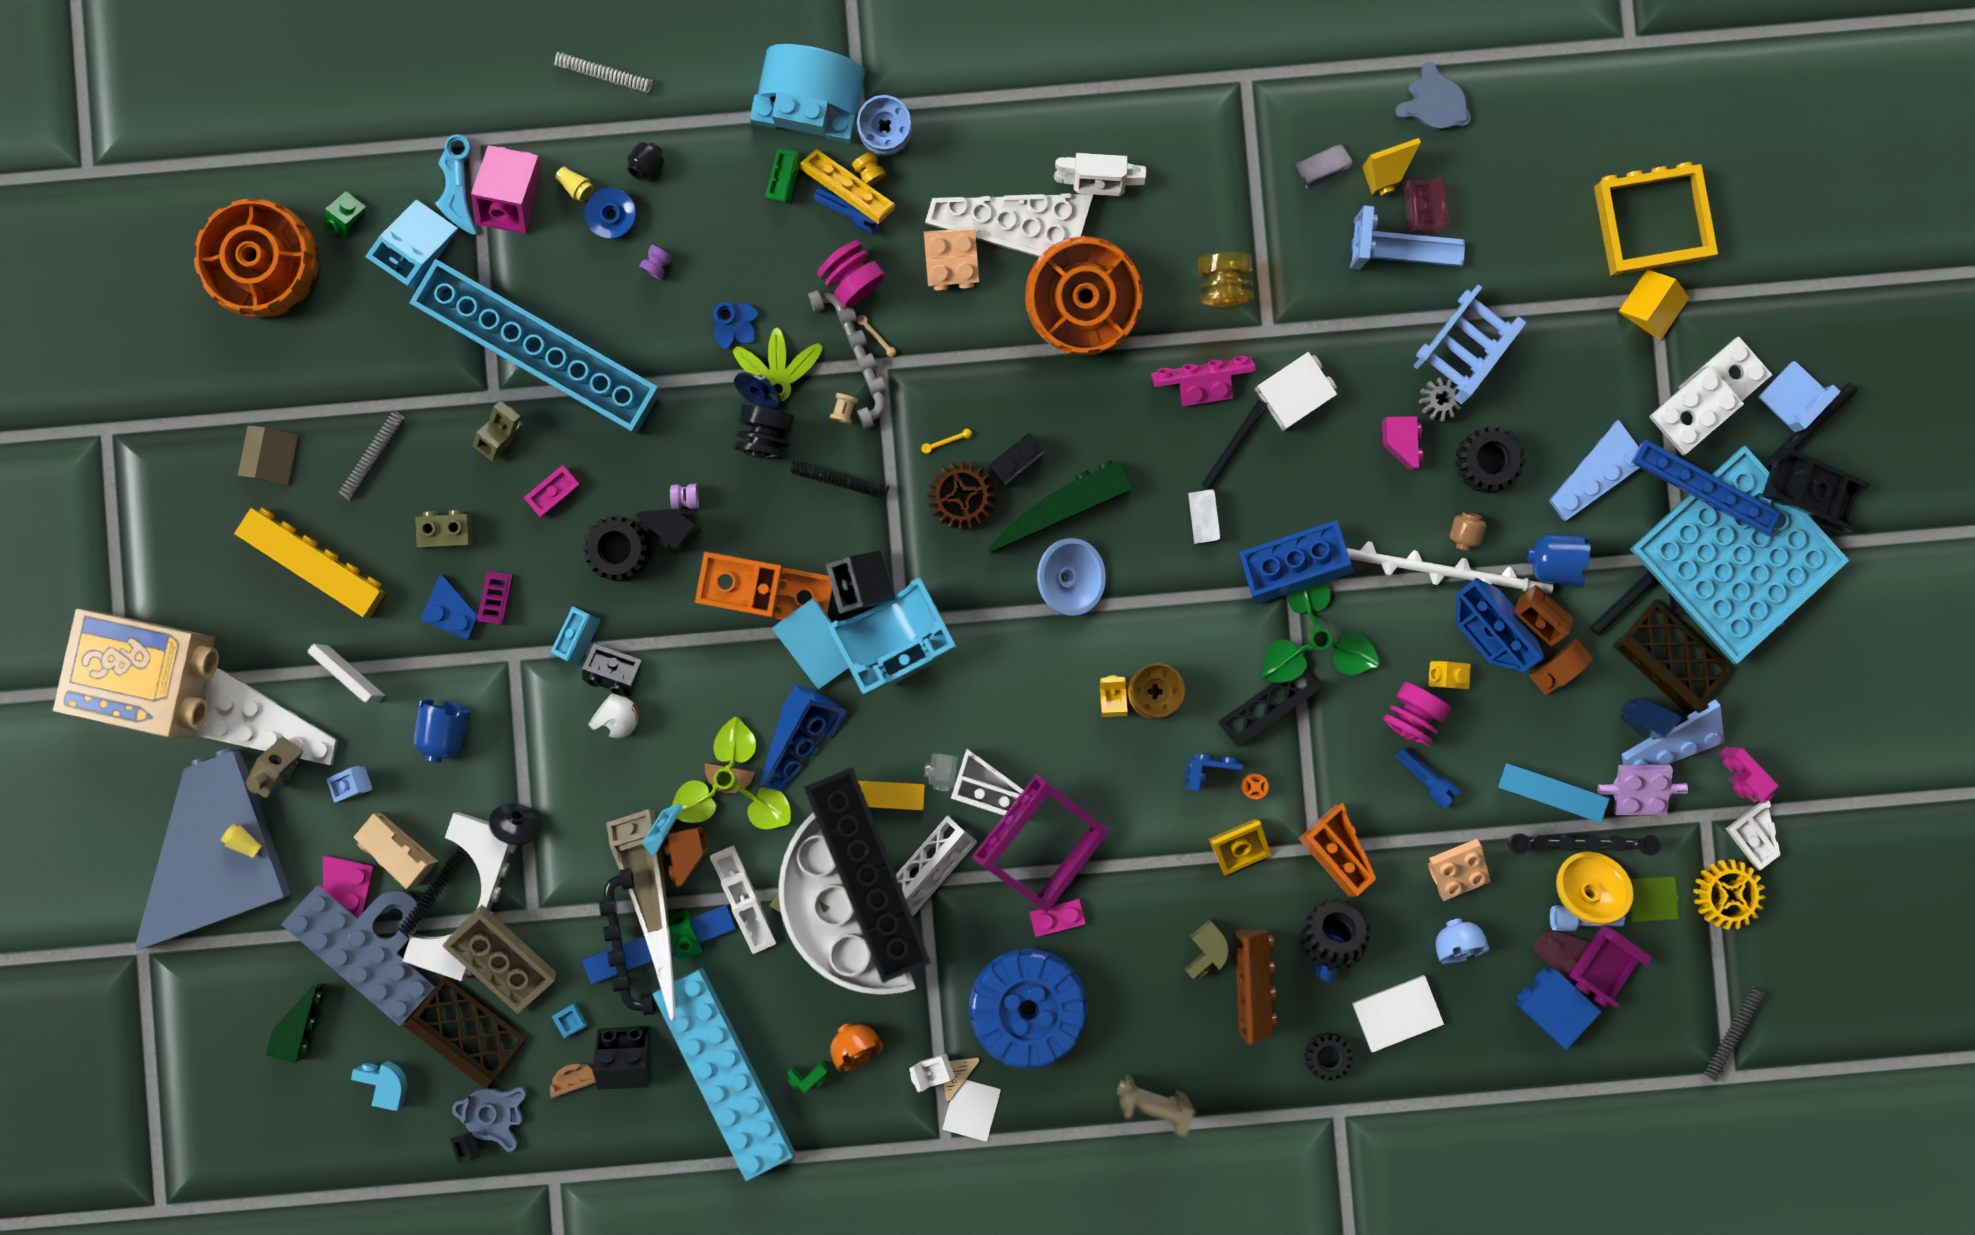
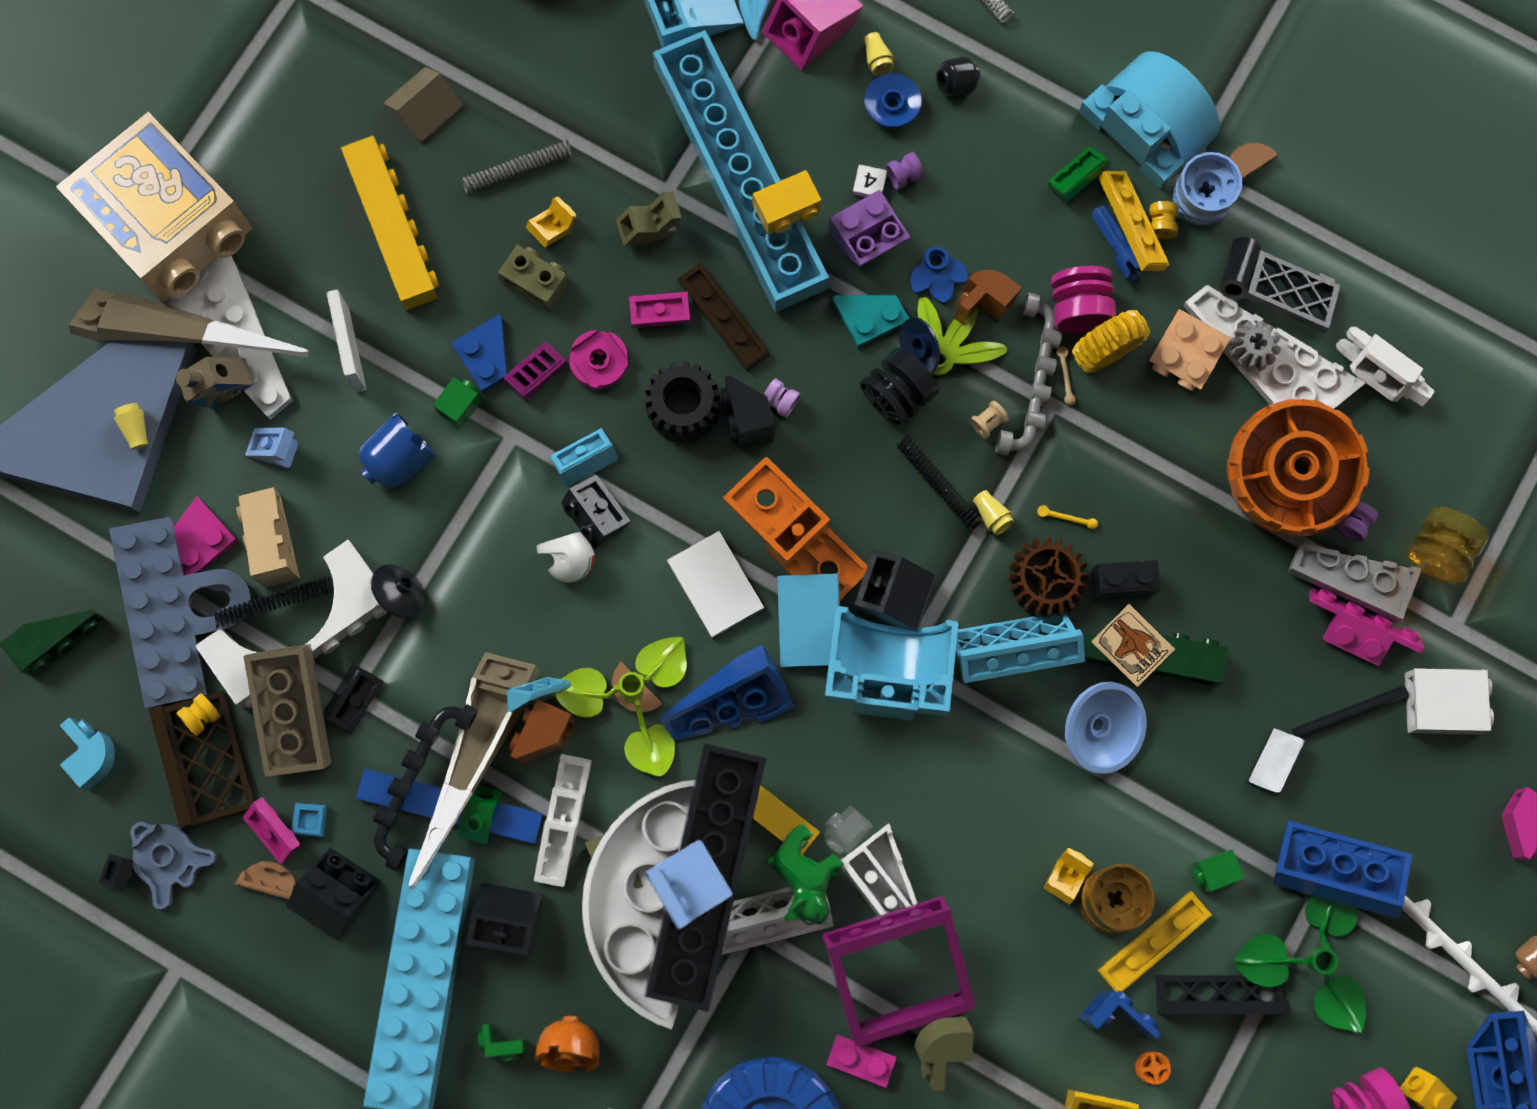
camera: 30 degrees right, 10 degrees down
none -> dark tan plate [69,288,308,357]
none -> yellow wheel [176,693,221,736]
none -> dark pink plate [243,797,301,865]
none -> black slope [323,664,384,734]
none -> green brick [433,377,481,430]
none -> black slope [465,883,544,956]
none -> yellow bracket [526,196,576,248]
none -> dark pink plate [569,330,628,391]
none -> light blue bracket [645,840,732,929]
none -> white tile [667,531,764,638]
none -> dark brown tile [677,263,770,372]
none -> yellow brick [752,170,822,235]
none -> green animal [766,824,844,925]
none -> medium lavender slope [829,190,910,267]
none -> teal wing [832,295,909,349]
none -> white tile [852,165,887,198]
none -> olive brick [915,1017,974,1091]
none -> dark orange brick [954,270,1022,325]
none -> medium azure fence [955,612,1085,683]
none -> light yellow cone [973,490,1014,535]
none -> yellow gear [1072,310,1151,373]
none -> sticker [1091,604,1175,687]
none -> yellow tile [1097,891,1212,992]
none -> green brick [1191,849,1245,893]
none -> black piece [1219,237,1340,333]
none -> medium nougat tile [1229,143,1278,180]
none -> light grey gear [1229,321,1281,372]
none -> light grey wing [1288,543,1422,623]
none -> medium lavender wheel [1337,501,1379,542]

